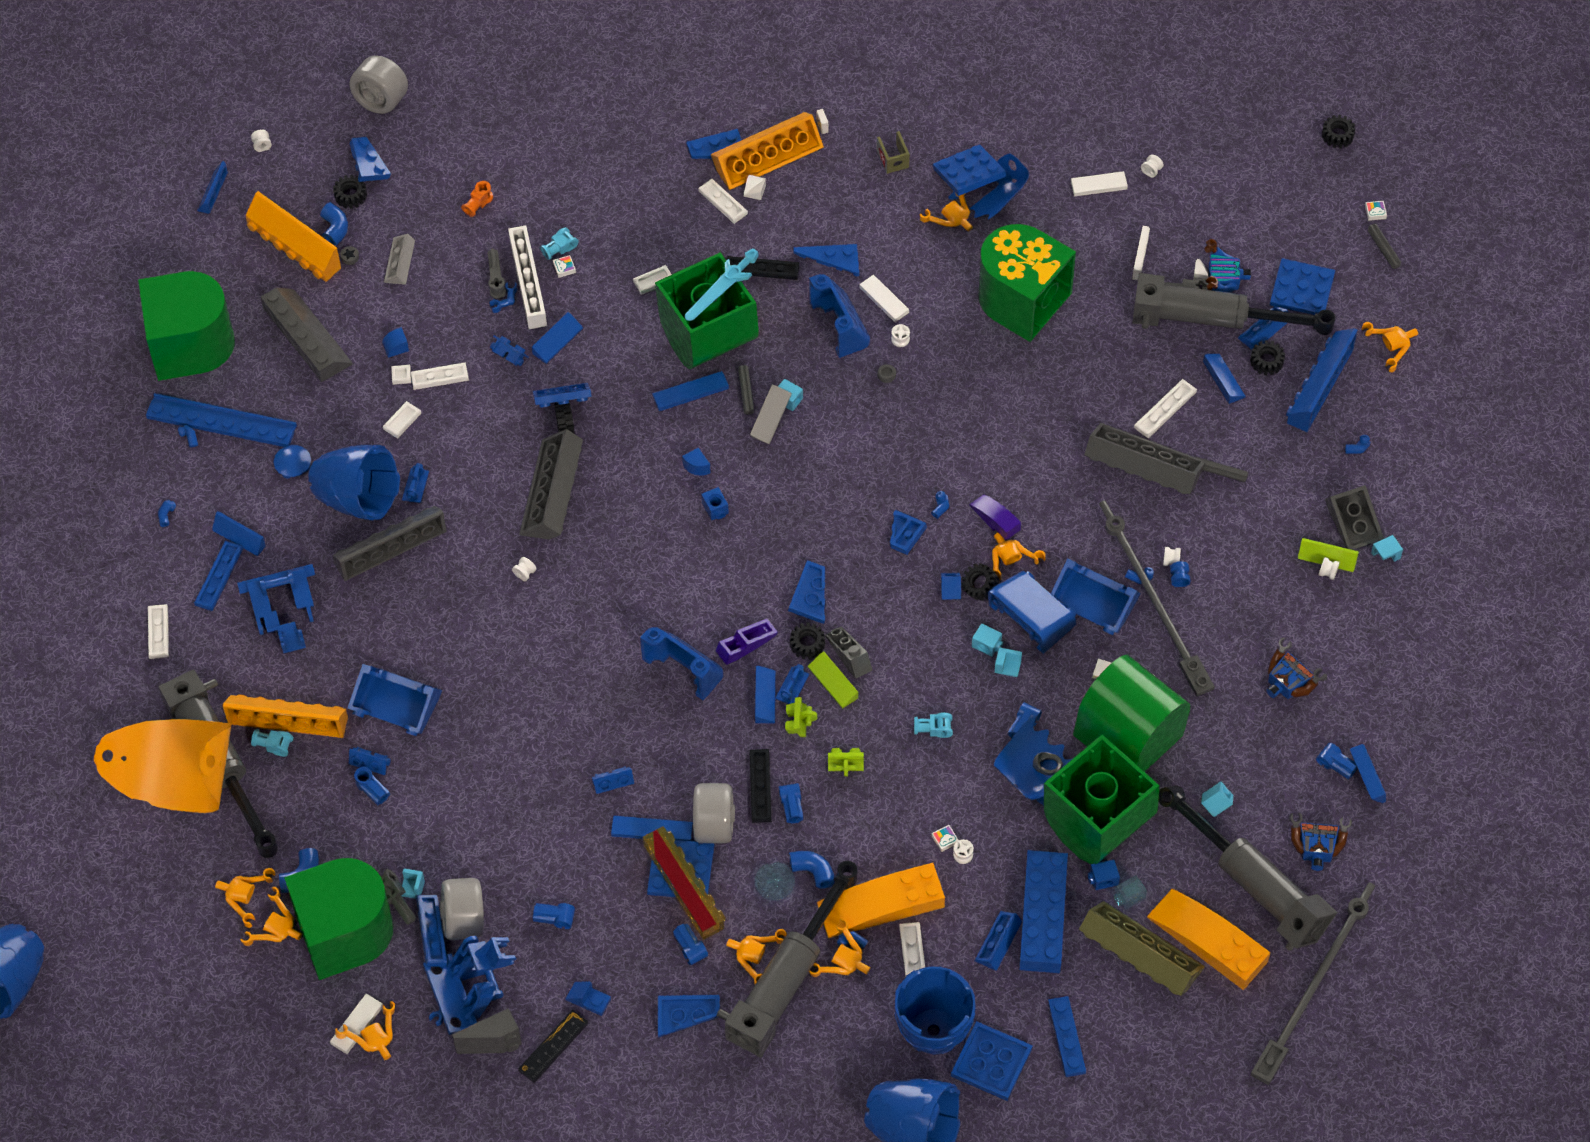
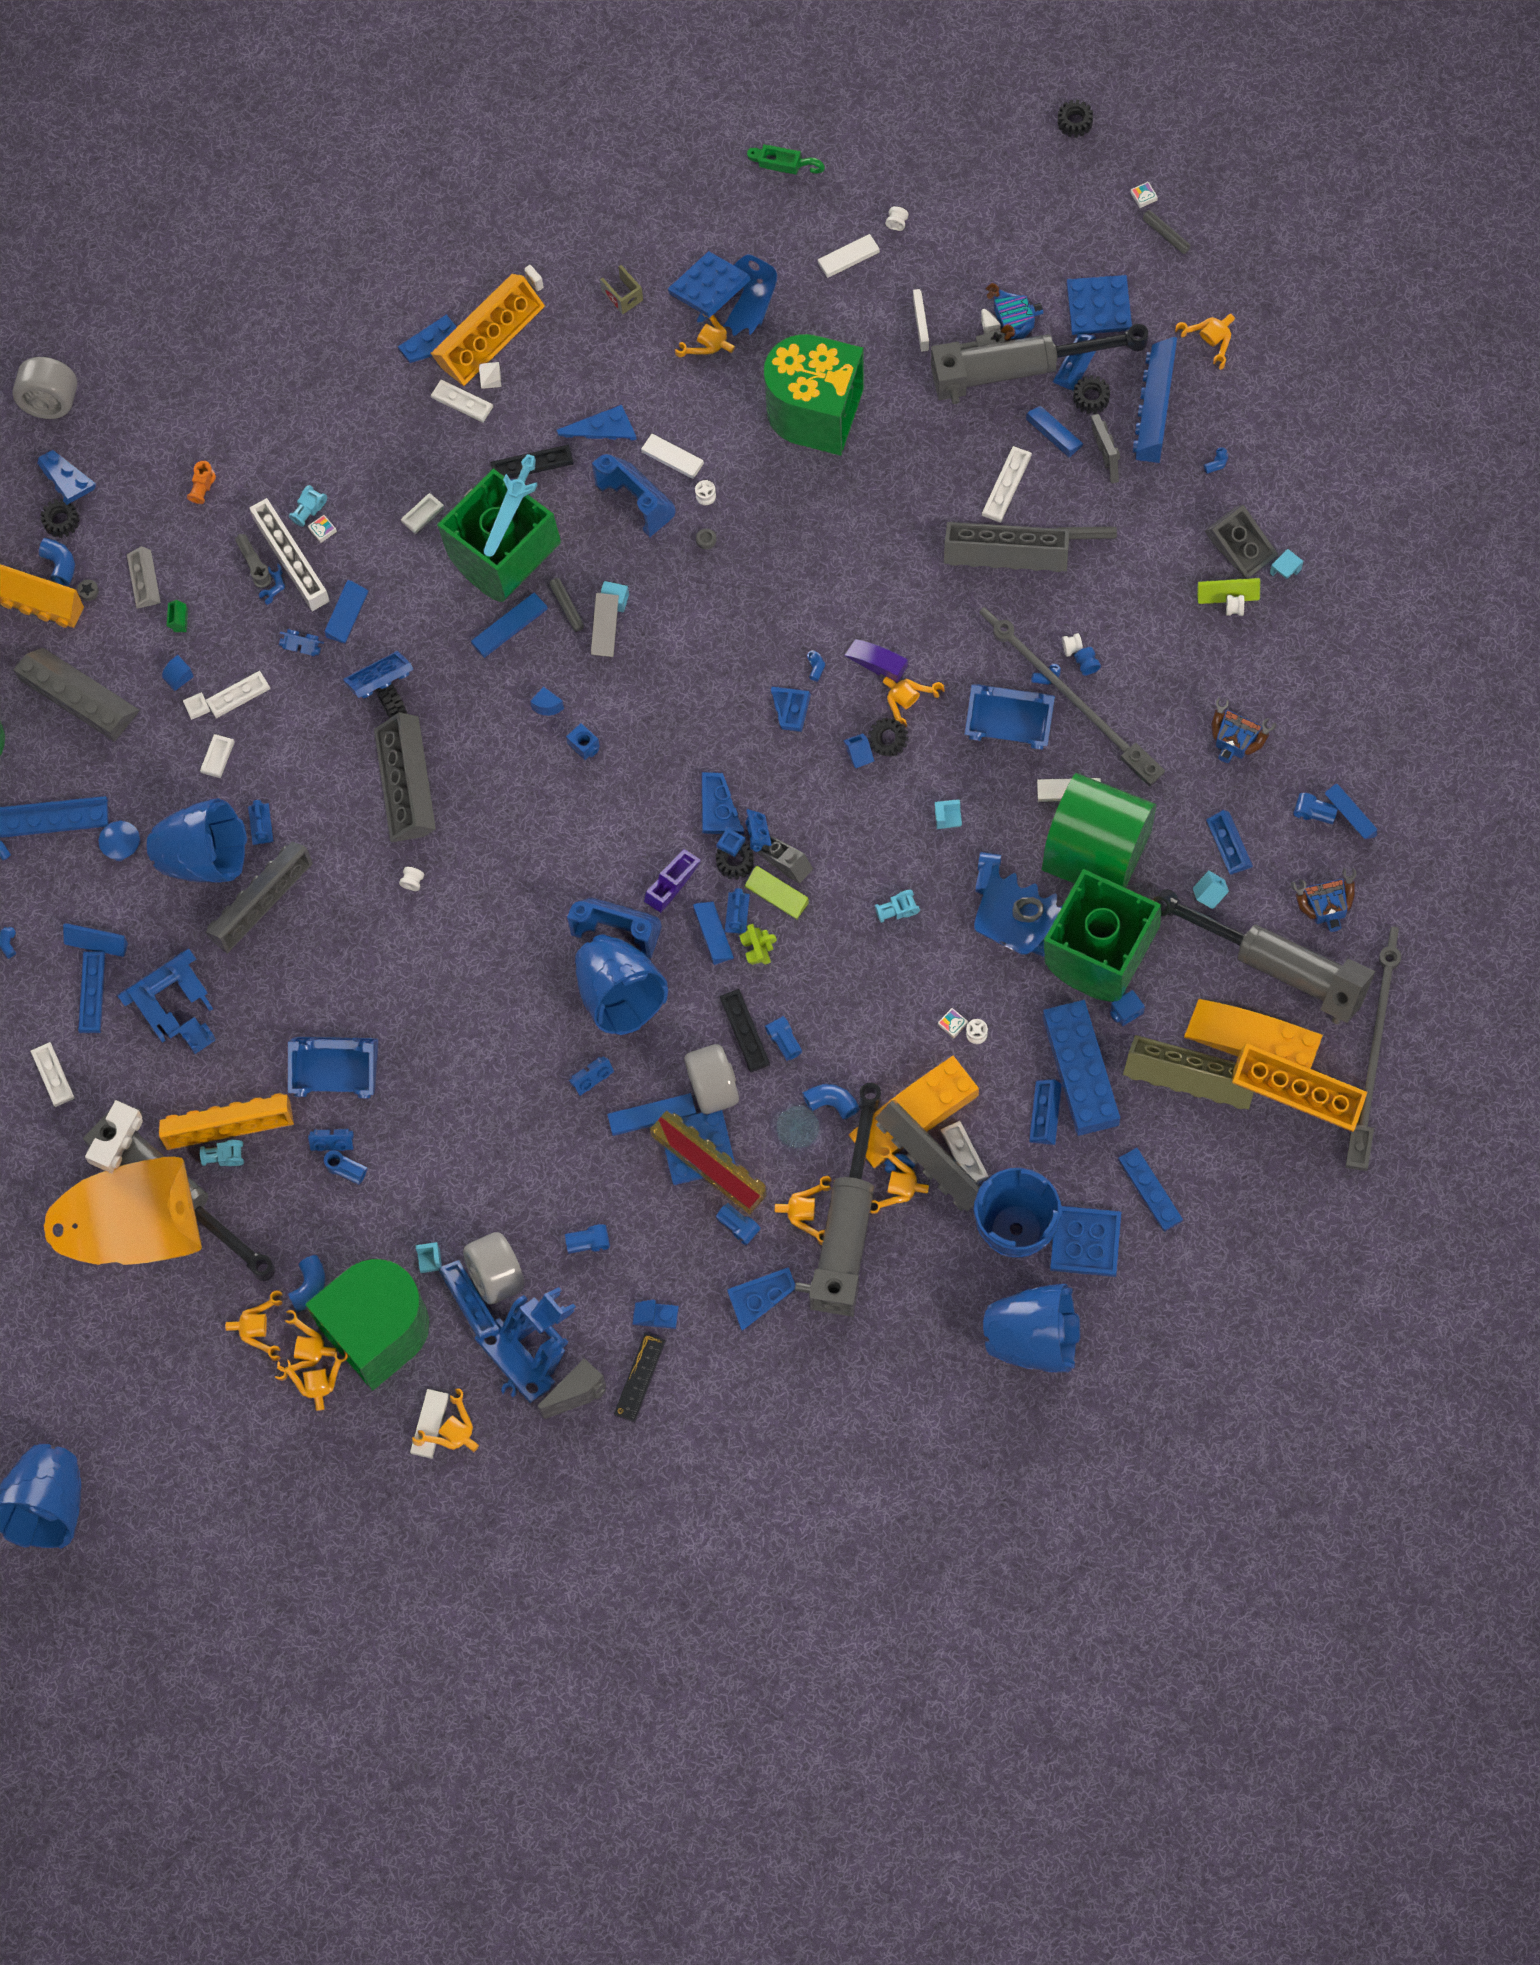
camera: 15 degrees left, 10 degrees up
dark grey connector [381,869,416,925] -> none
lime hips [828,748,864,777] -> none
medium azure brick [972,623,1003,657] -> none
windscreen [988,571,1076,654] -> none
clear light blue brick [1114,875,1147,910] -> none
none -> white arch [85,1100,142,1173]
none -> green piece [166,600,188,632]
none -> light orange piece [277,1351,348,1411]
none -> blue piece [575,934,668,1035]
none -> blue tile [716,828,745,857]
none -> blue hinge [745,809,771,852]
none -> green piece [747,144,825,175]
none -> dark grey slope [875,1100,980,1212]
none -> dark grey wing [1091,414,1120,484]
none -> blue slope [1206,810,1253,875]
none -> light orange slope [1232,1043,1367,1132]

